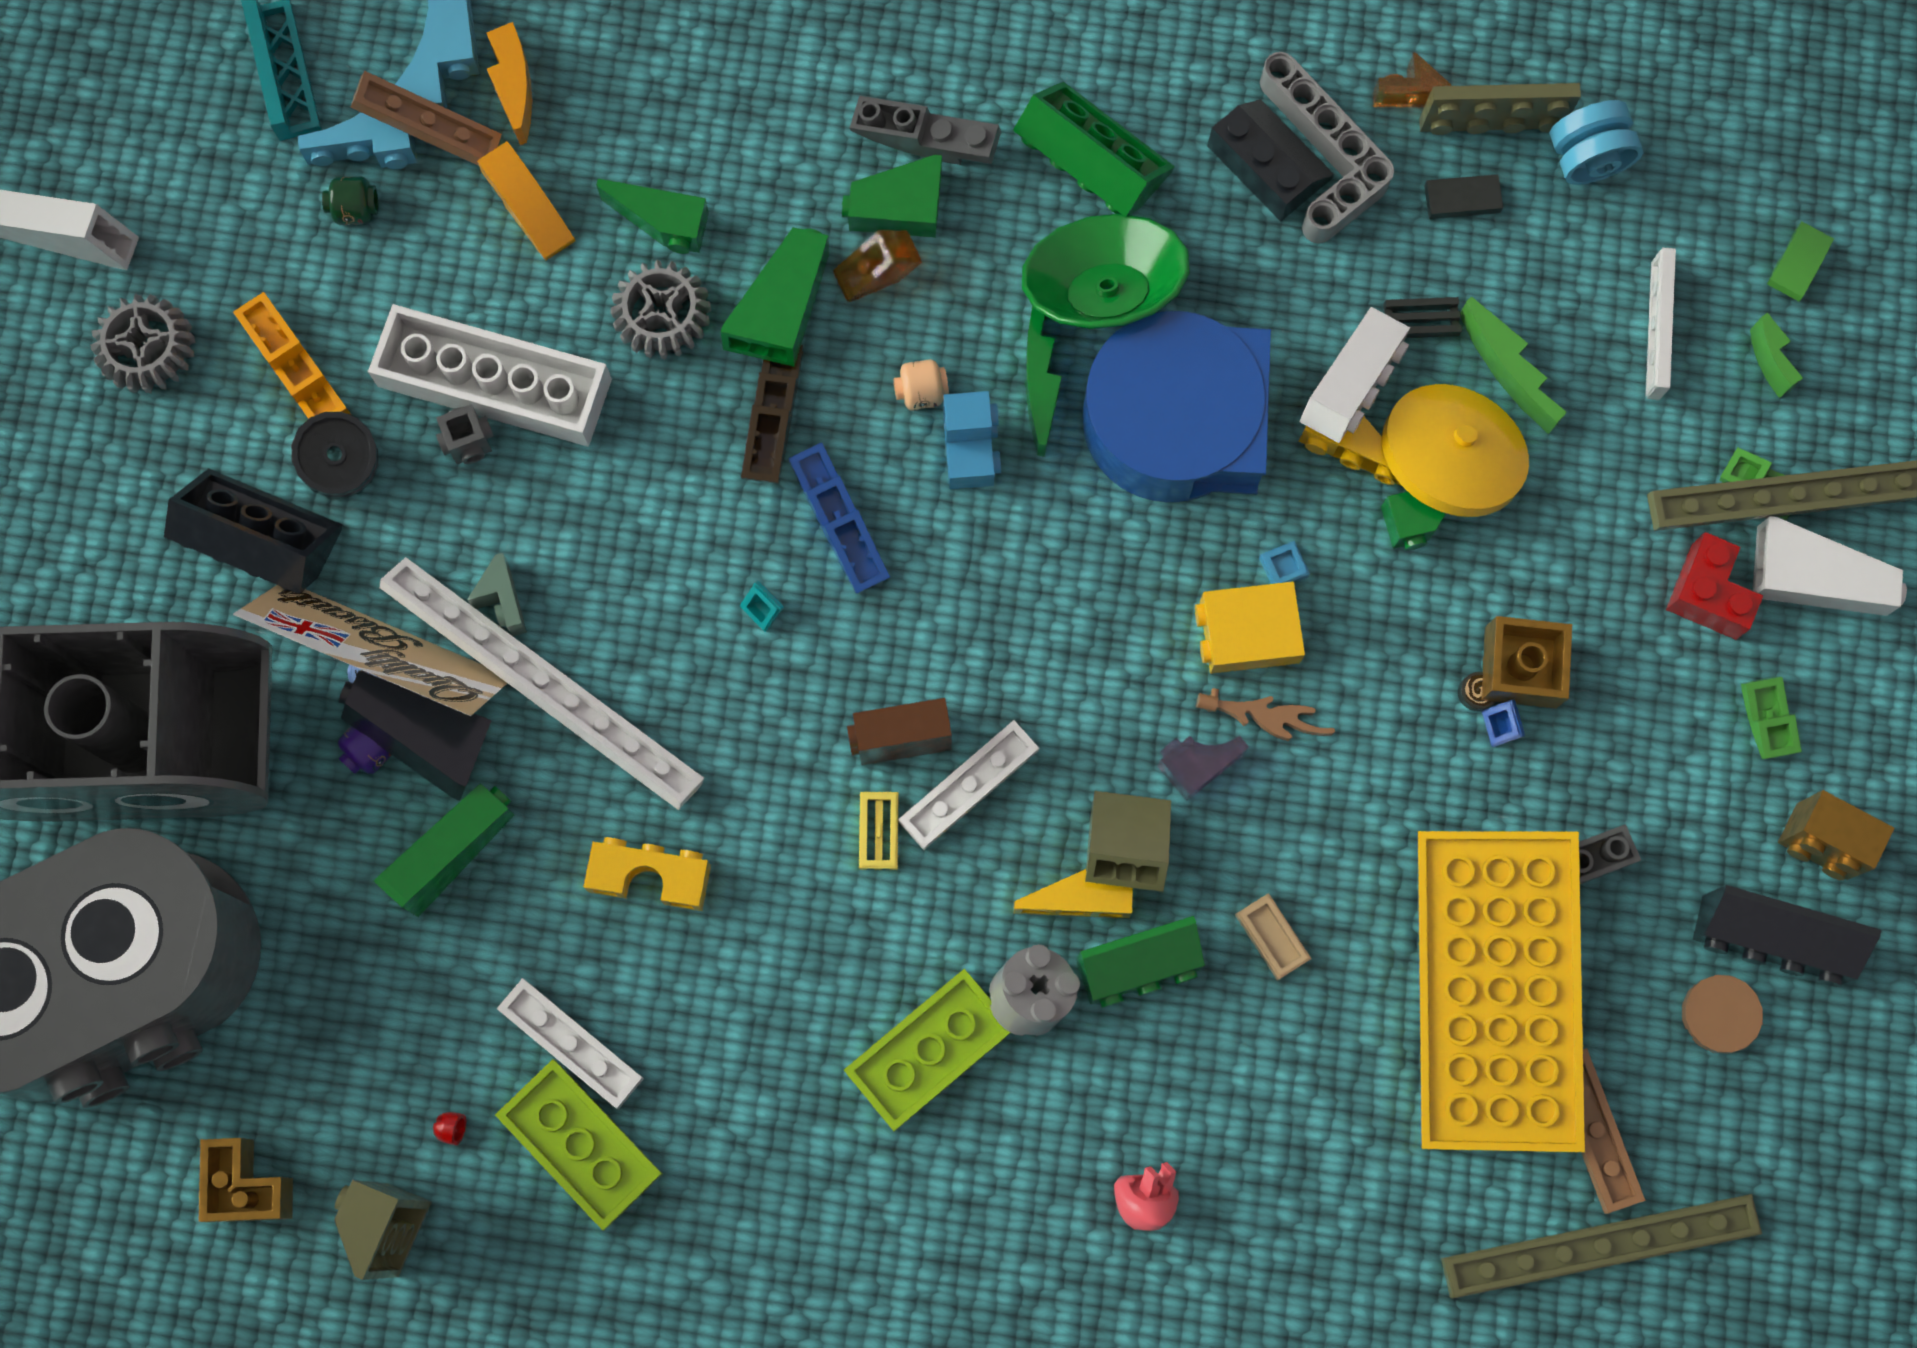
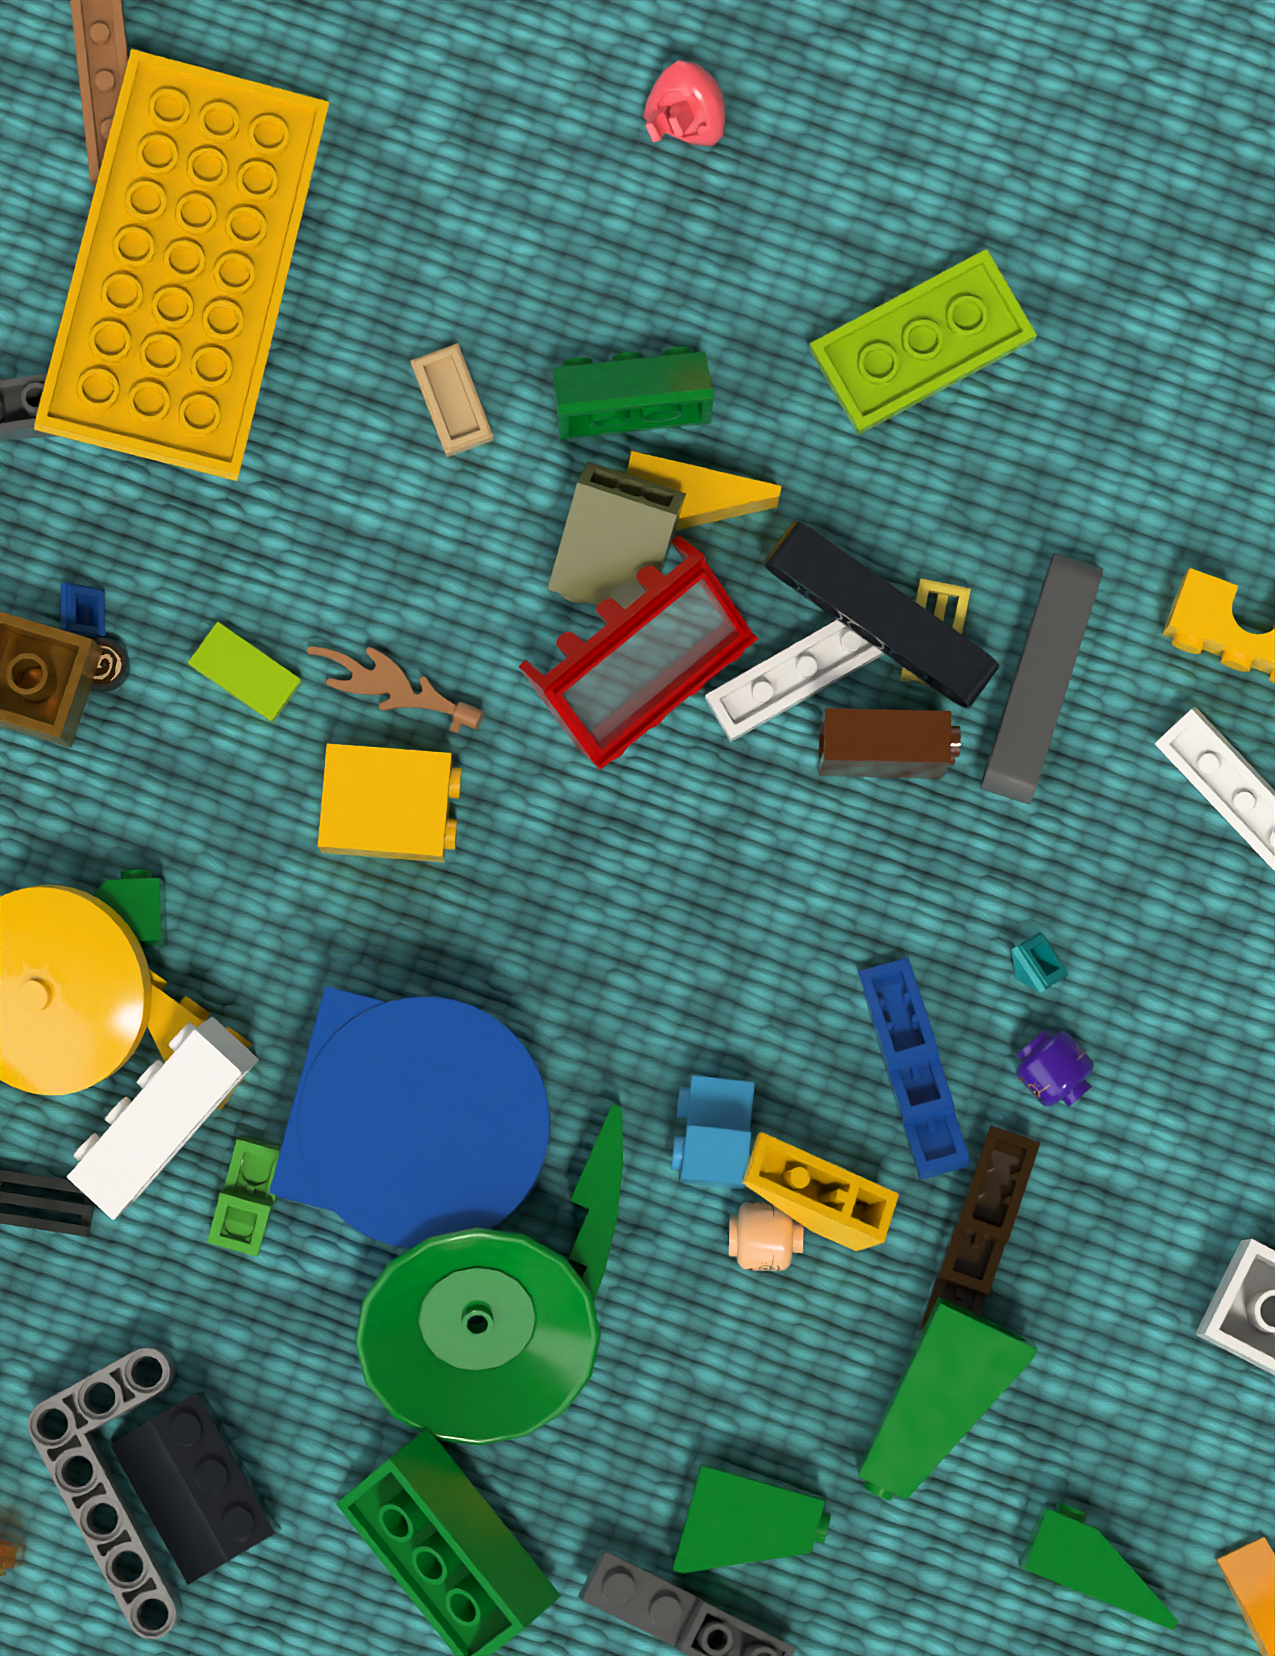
camera: 170 degrees left, 5 degrees up
light grey gear [610,260,711,360] -> none
clear orange slope [833,230,922,302] -> none
light grey brick [989,944,1080,1036] -> none
clear purple arch [1157,735,1249,801] -> none
dark azure tile [1259,541,1310,584] -> none
none -> lime tile [188,621,303,724]
none -> bright green slope [207,1135,281,1257]
none -> window [518,535,758,770]
none -> yellow slope [742,1132,899,1251]
none -> black beam [763,520,999,709]
none -> dark grey beam [980,553,1103,805]
none -> dark purple head [1016,1029,1094,1107]

